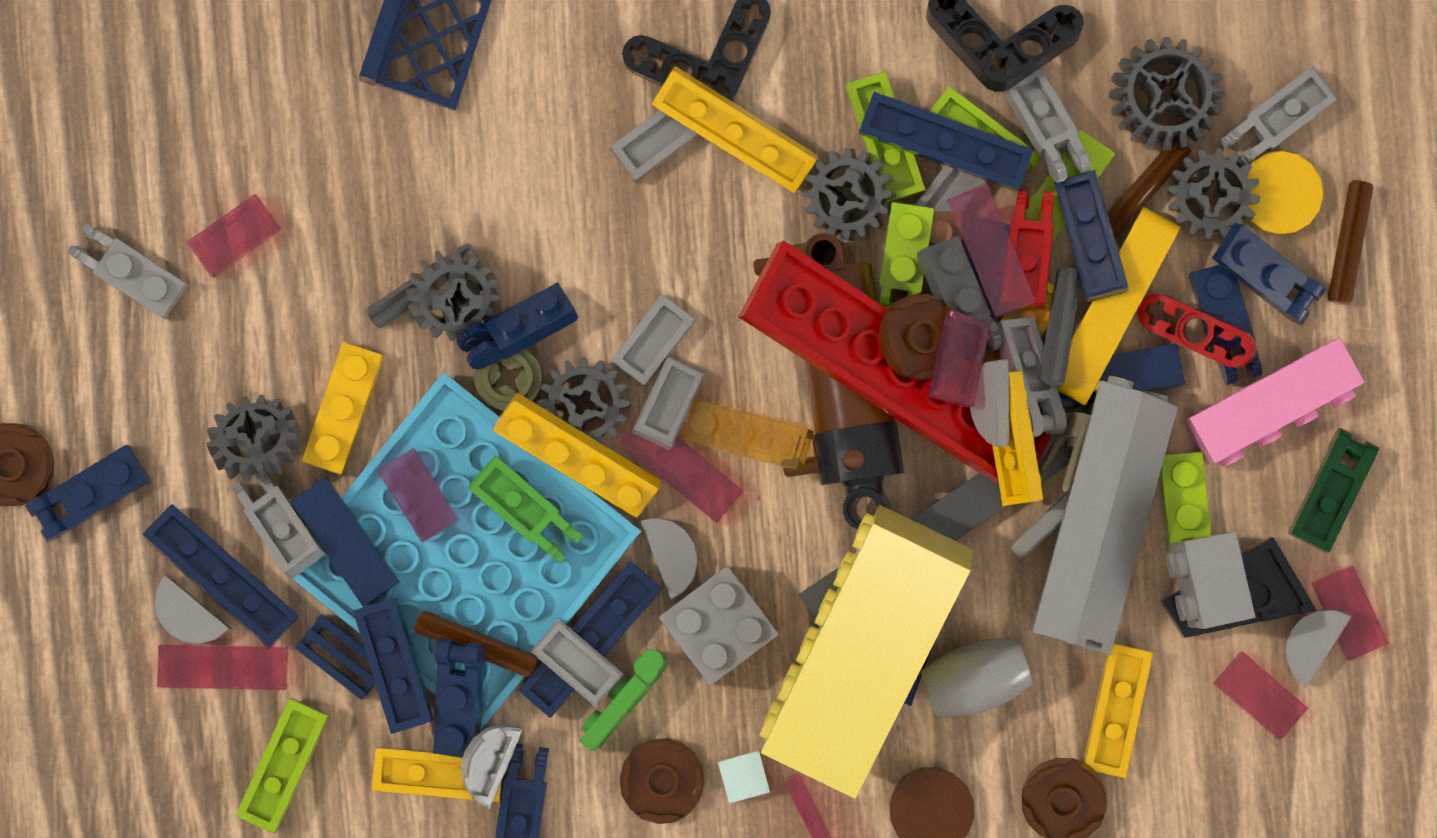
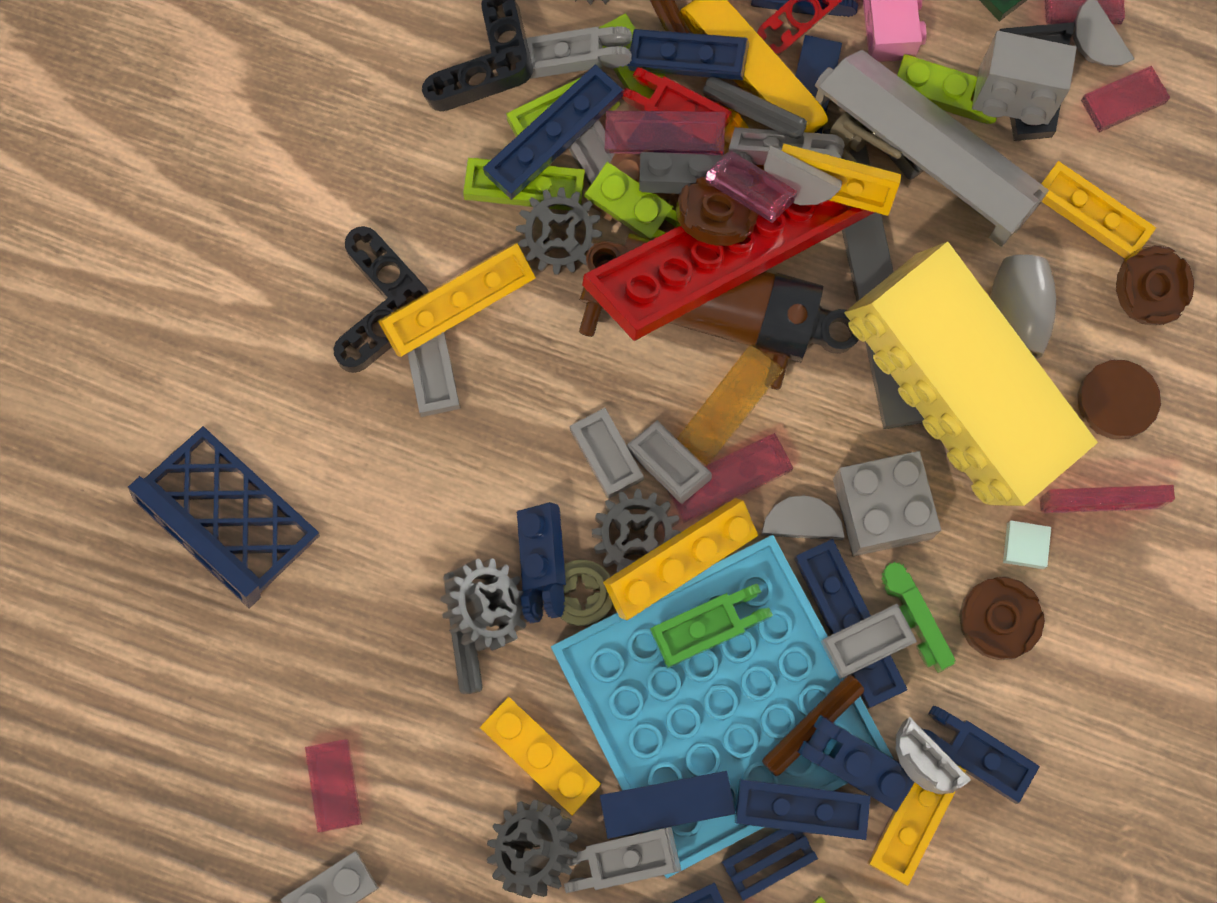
camera: 75 degrees left, 10 degrees down
clear pink tile [377,448,460,543] -> none
light grey tile [1010,491,1070,558] -> none

